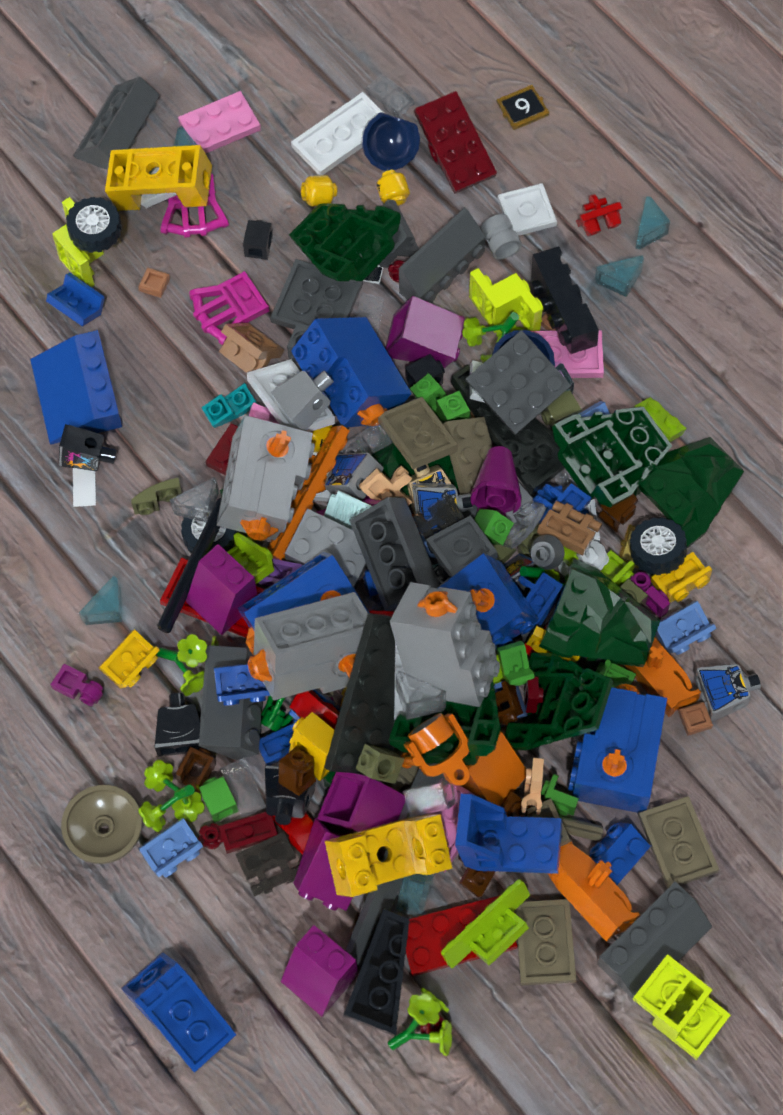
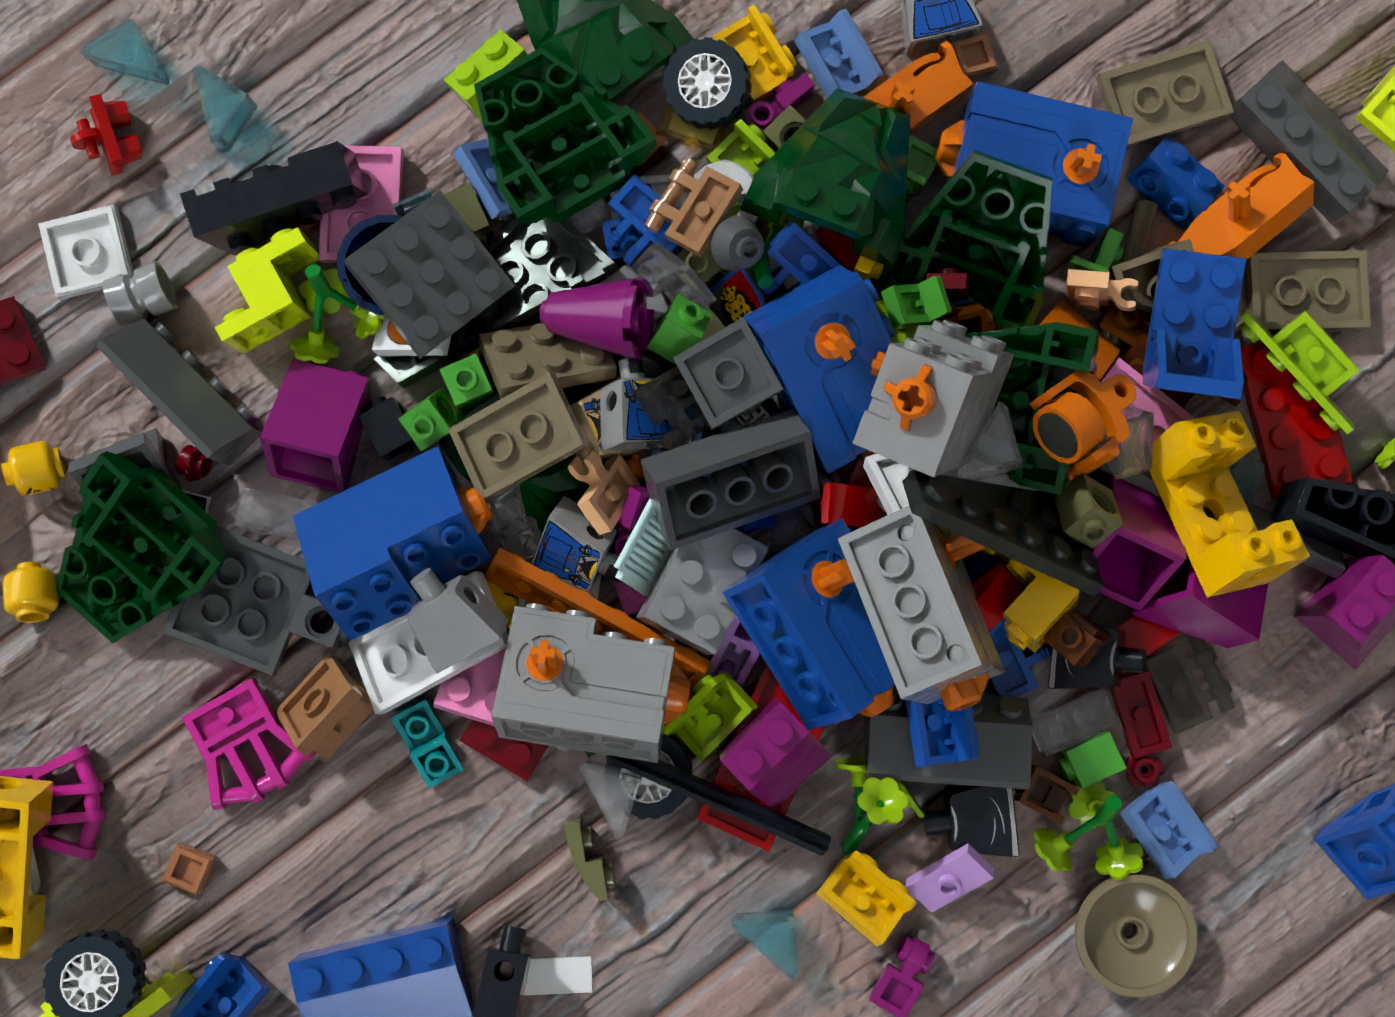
camera: 90 degrees left, 20 degrees up
black brick [243,220,273,260] -> none
none -> lavender plate [906,843,994,913]

